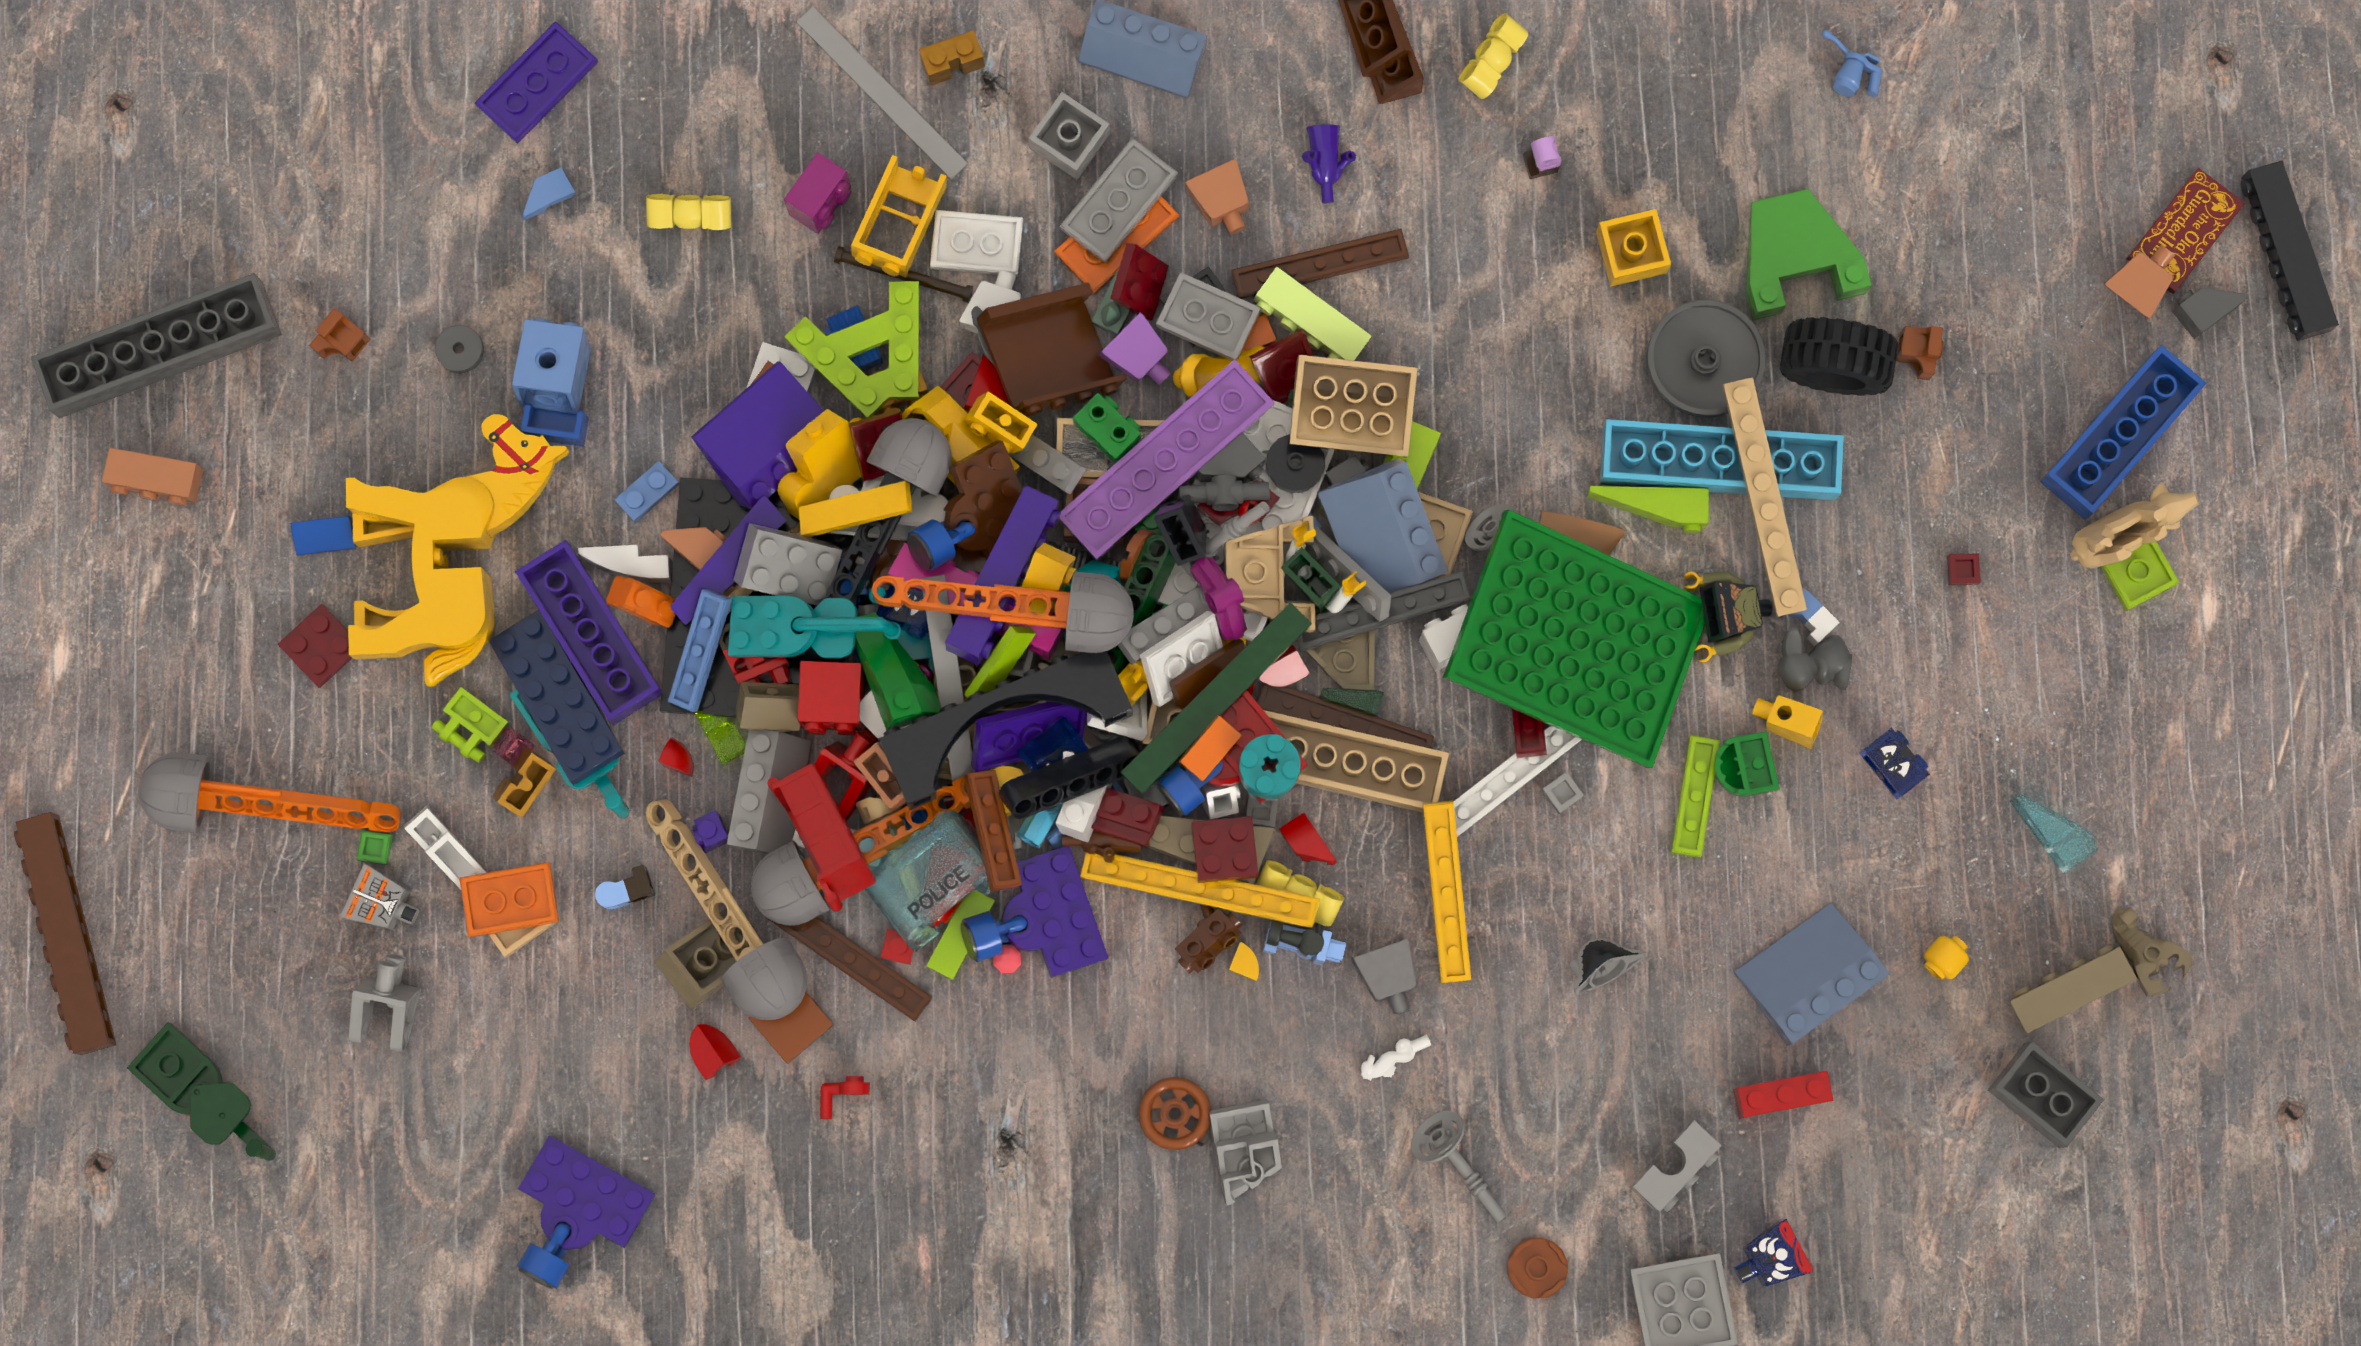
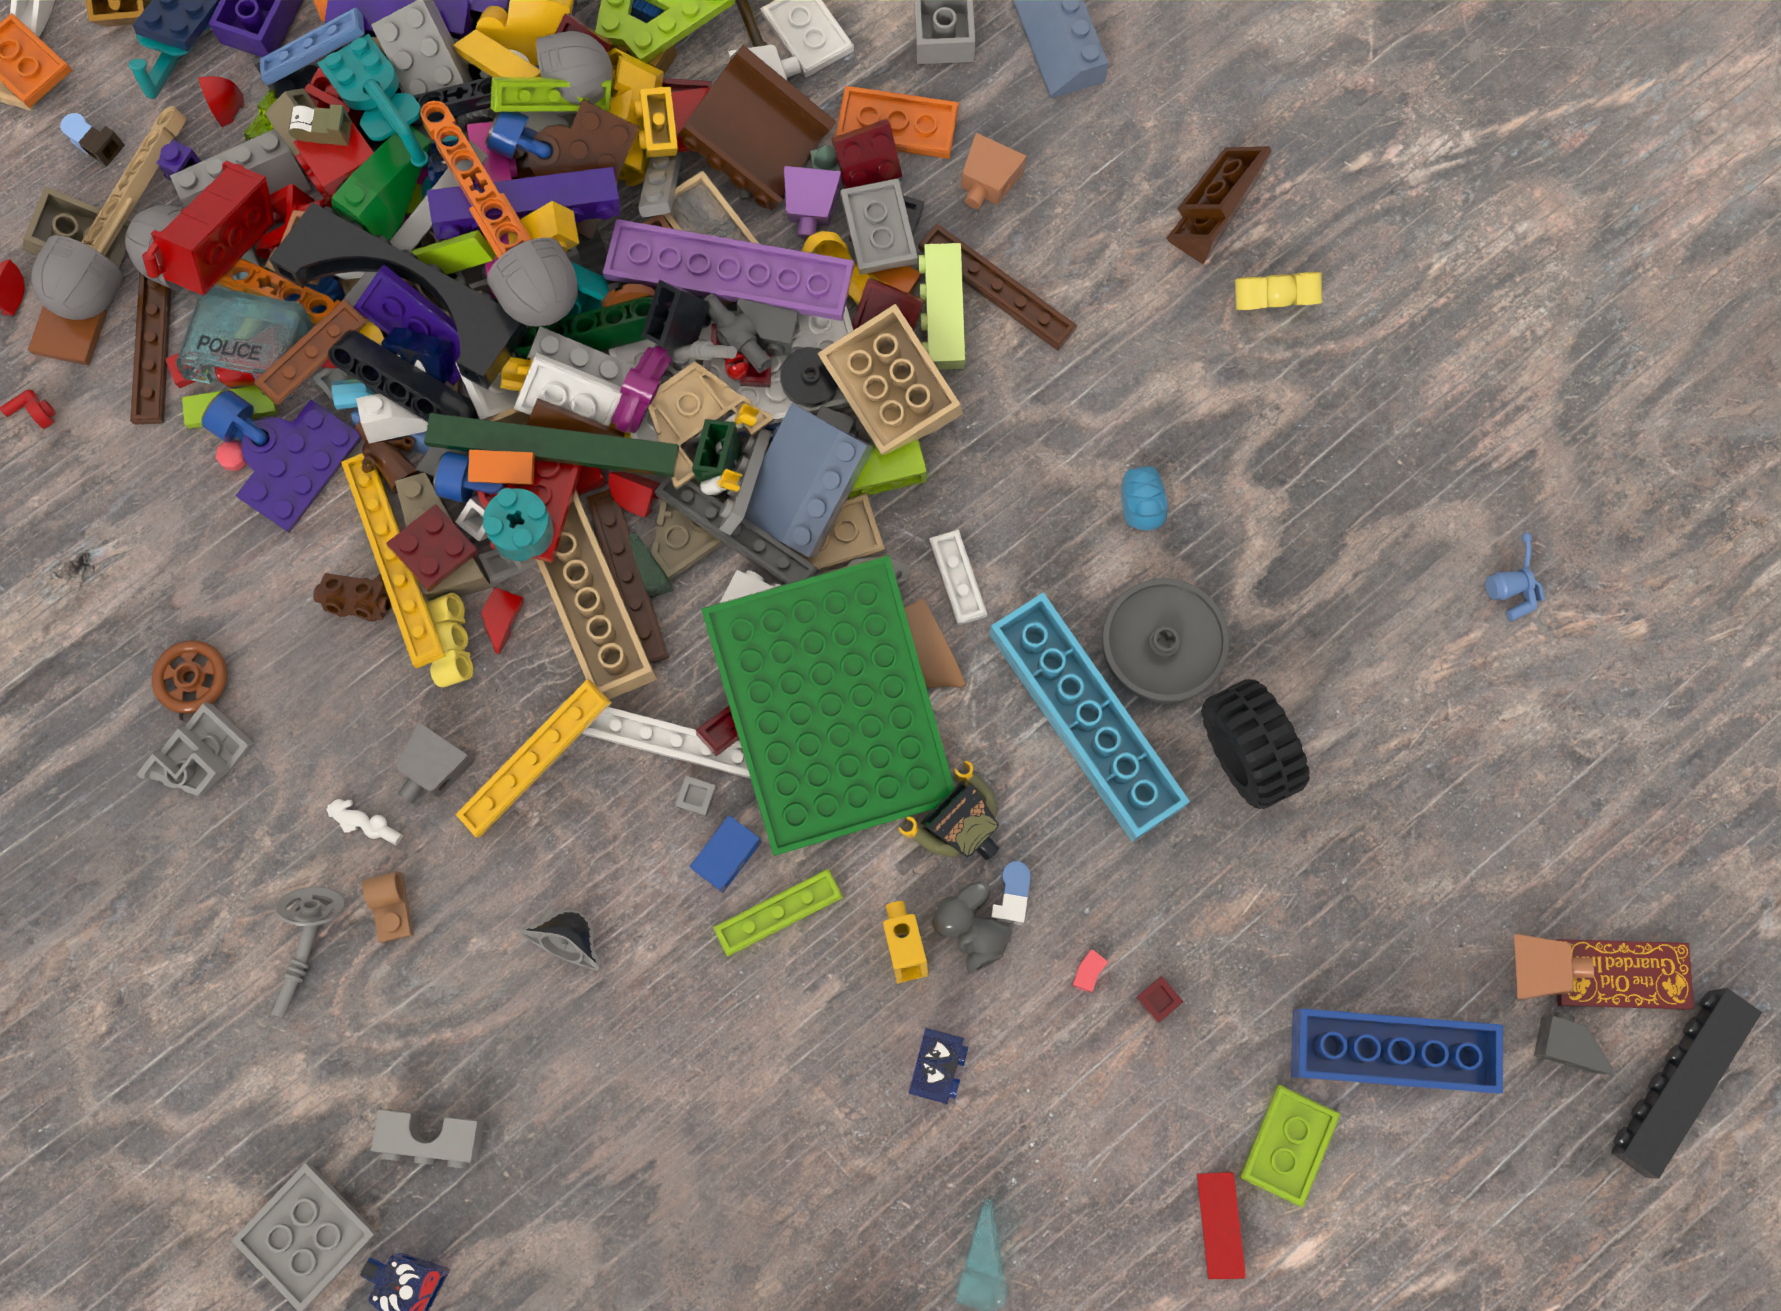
camera: 55 degrees right, 5 degrees down
light grey tile [1059,137,1178,264] -> none
green brick [1073,393,1141,464] -> none
dark red plate [1091,788,1164,848] -> none
yellow tile [1229,942,1259,982] -> none
hips [1263,921,1346,965] -> none
dark purple piece [1302,124,1356,204] -> none
dark orange tile [1507,1238,1568,1299] -> none
lavender leg [1523,136,1561,179] -> none
lime slope [1587,486,1709,533] -> none
yellow brick [1596,209,1671,287] -> none
green slope [1714,731,1780,797] -> none
tan plate [1722,377,1807,617] -> none
red brick [1733,1071,1834,1119] -> none
sand blue slope [1734,903,1890,1046] -> none
bright green wedge [1745,189,1872,321] -> none
dark orange brick [1896,326,1943,380] -> none
yellow head [1924,935,1969,981] -> none
tan animal [2070,482,2199,568] -> none
none -> olive leg [288,105,352,146]
none -> medium nougat plate [362,871,414,944]
none -> lime tile [491,77,612,112]
none -> blue panel [689,815,762,893]
none -> white tile [929,529,987,626]
none -> coral piece [1072,949,1108,993]
none -> dark azure piece [1121,466,1168,531]
none -> red slope [1196,1171,1246,1279]

